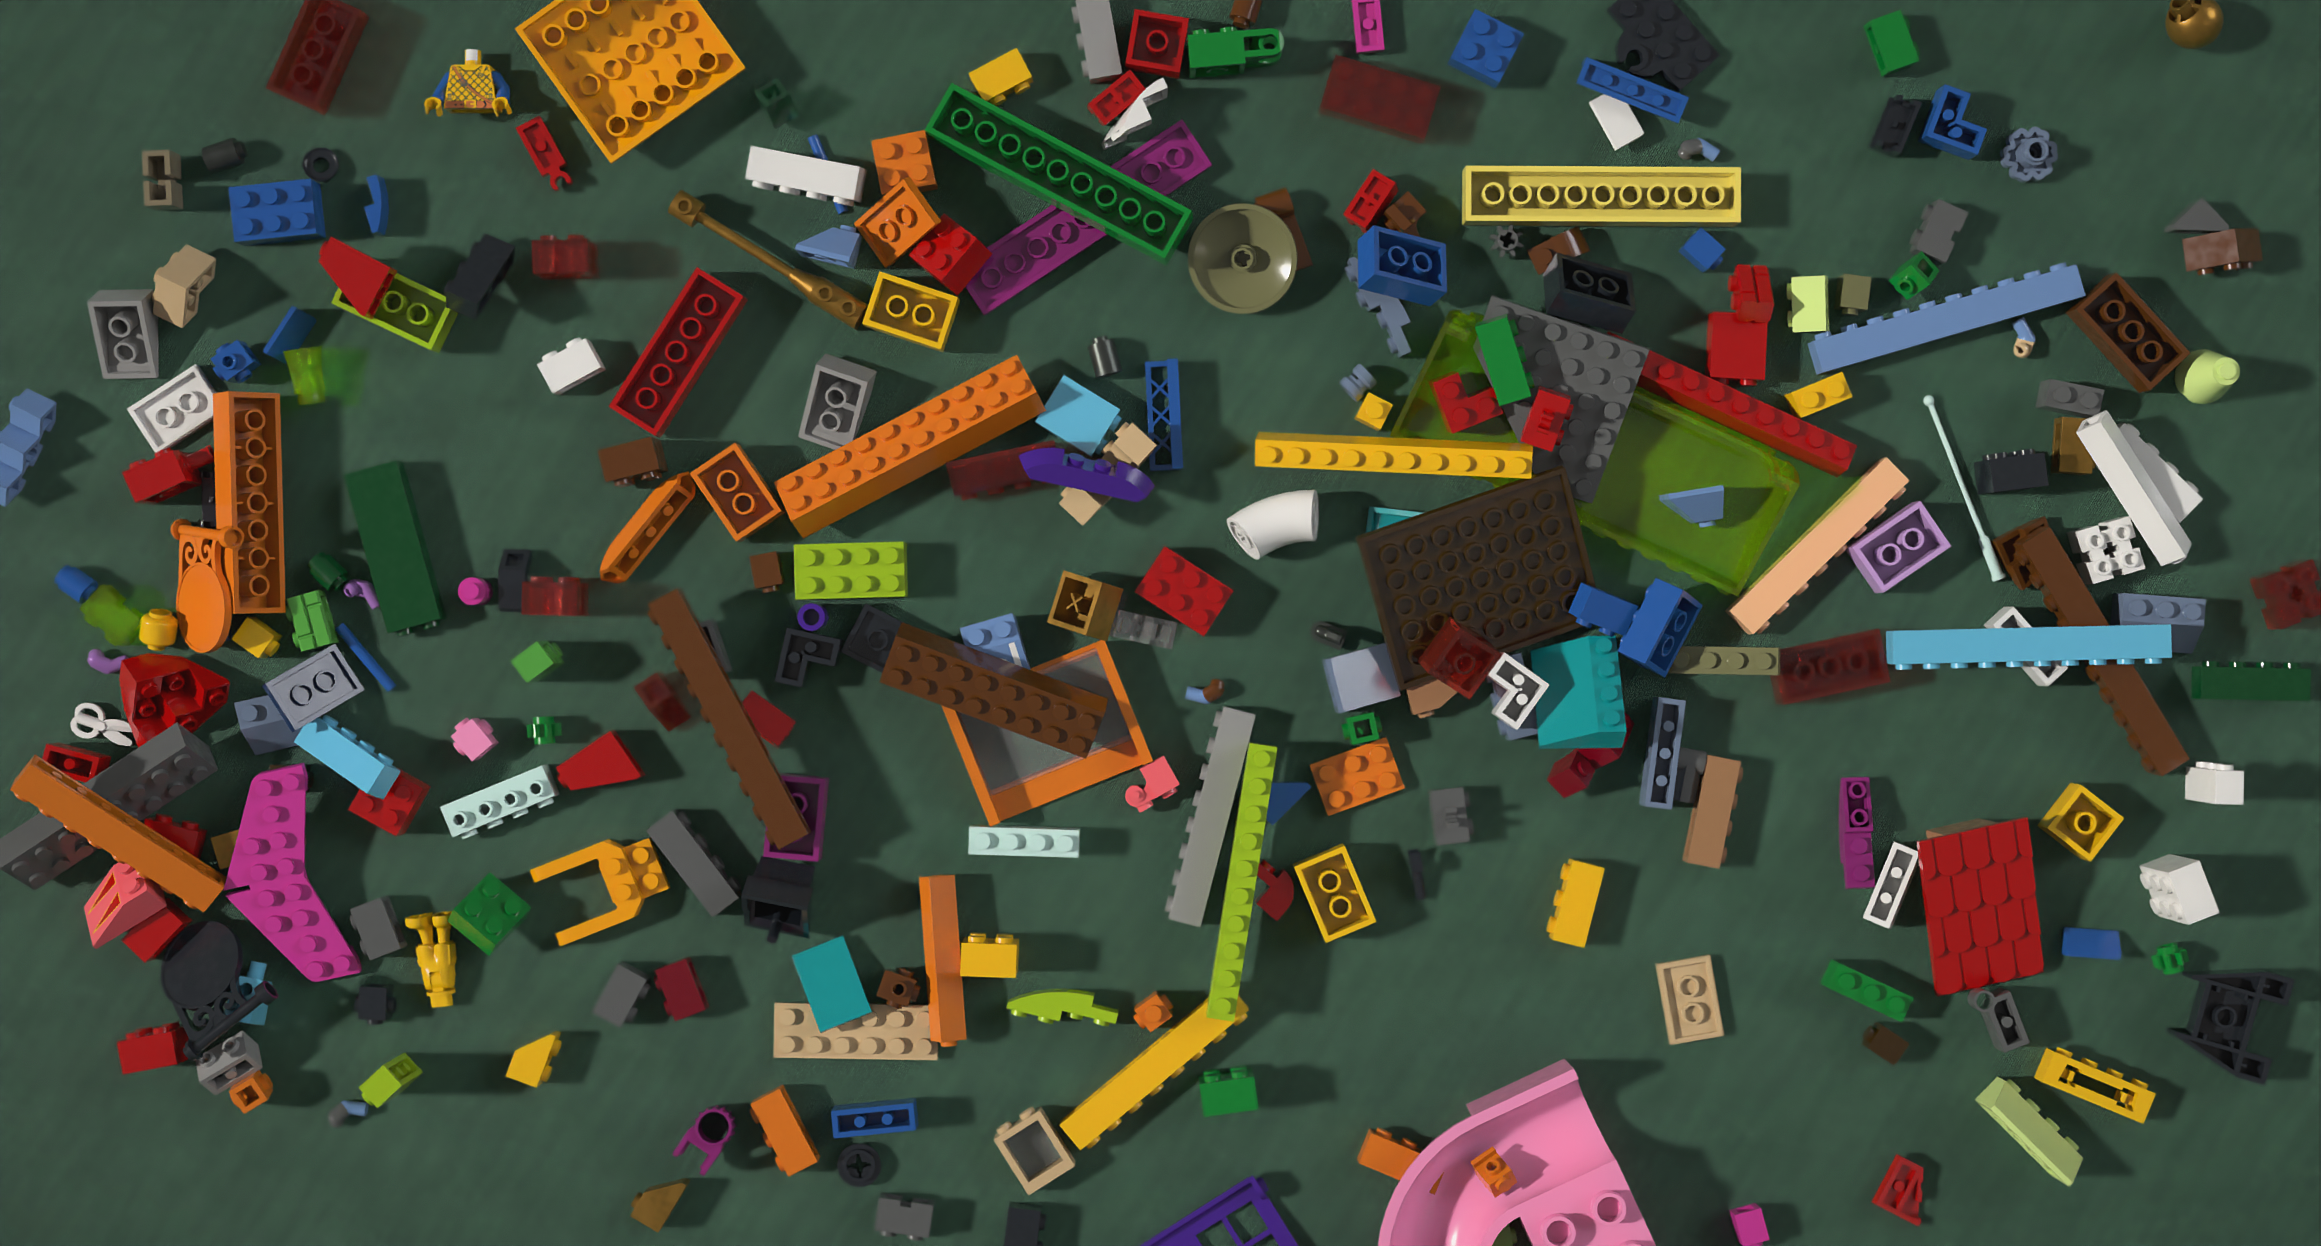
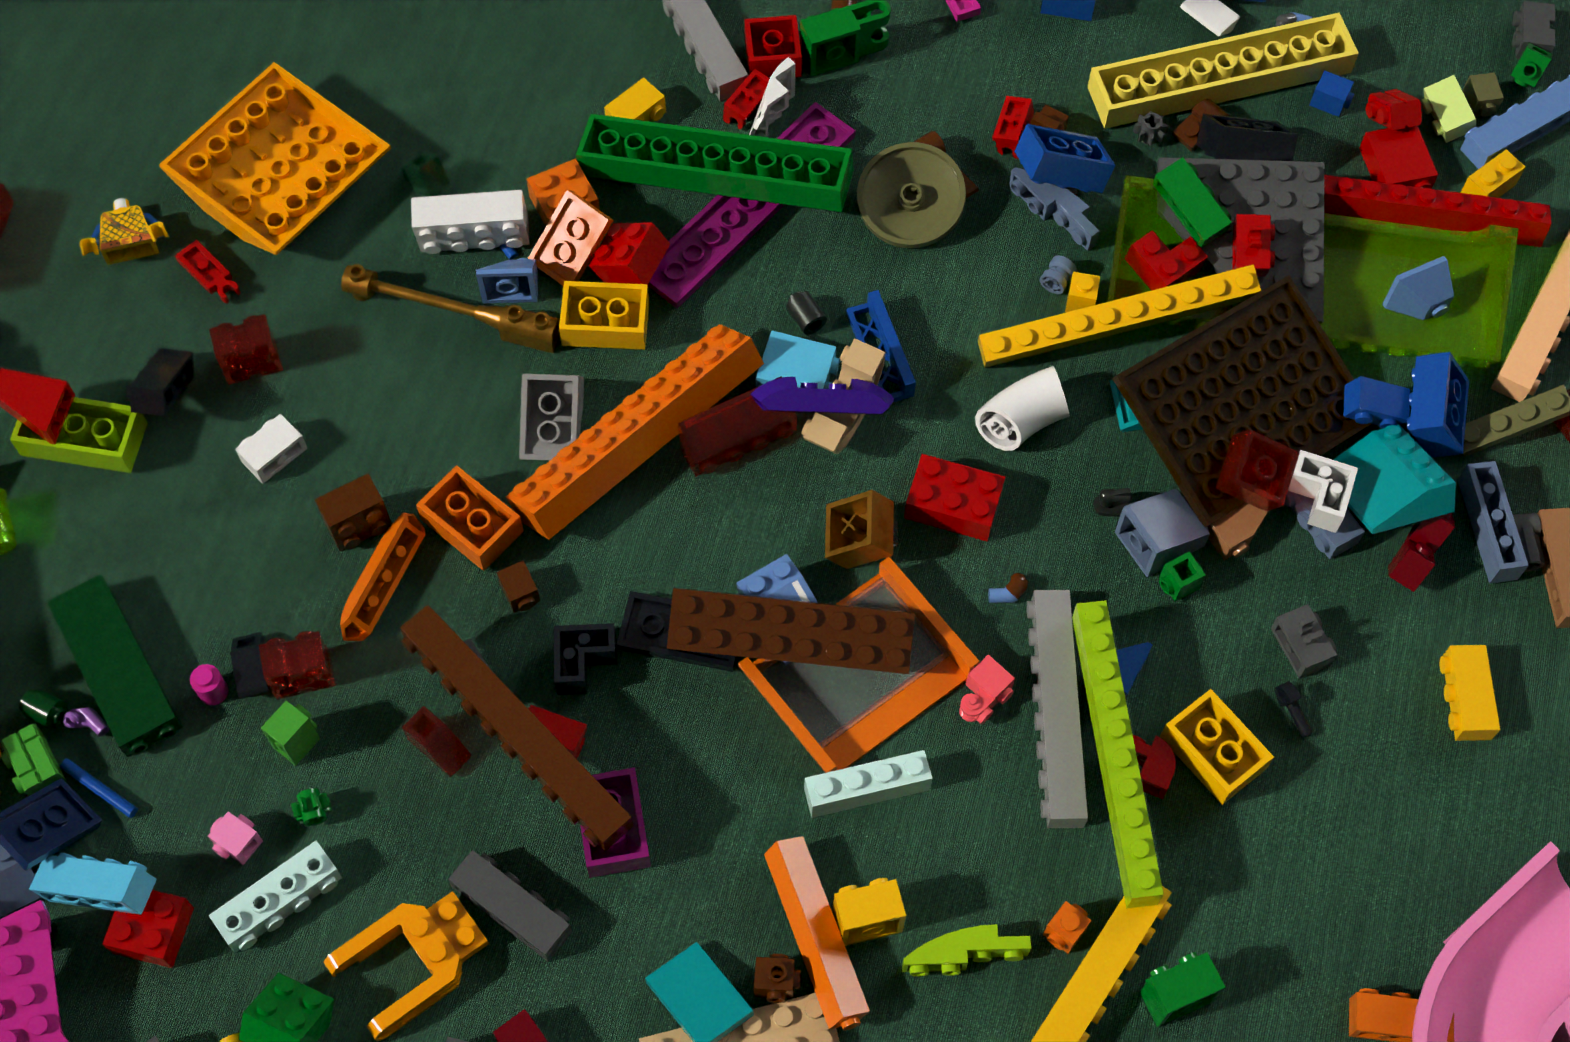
camera: 25 degrees left, 25 degrees down
blue slope [364,174,389,237] -> none
red slope [556,730,646,790] -> none
red brick [608,267,748,438] -> none
black piece [741,856,815,944] -> none
lime brick [794,542,908,600] -> none
dark purple brick [797,603,829,631] -> none
clear brick [1109,610,1178,649] -> none
orange plate [1309,737,1405,816] -> none
clear red brick [1318,55,1441,144] -> none
orange brick [1470,1146,1517,1198] -> none

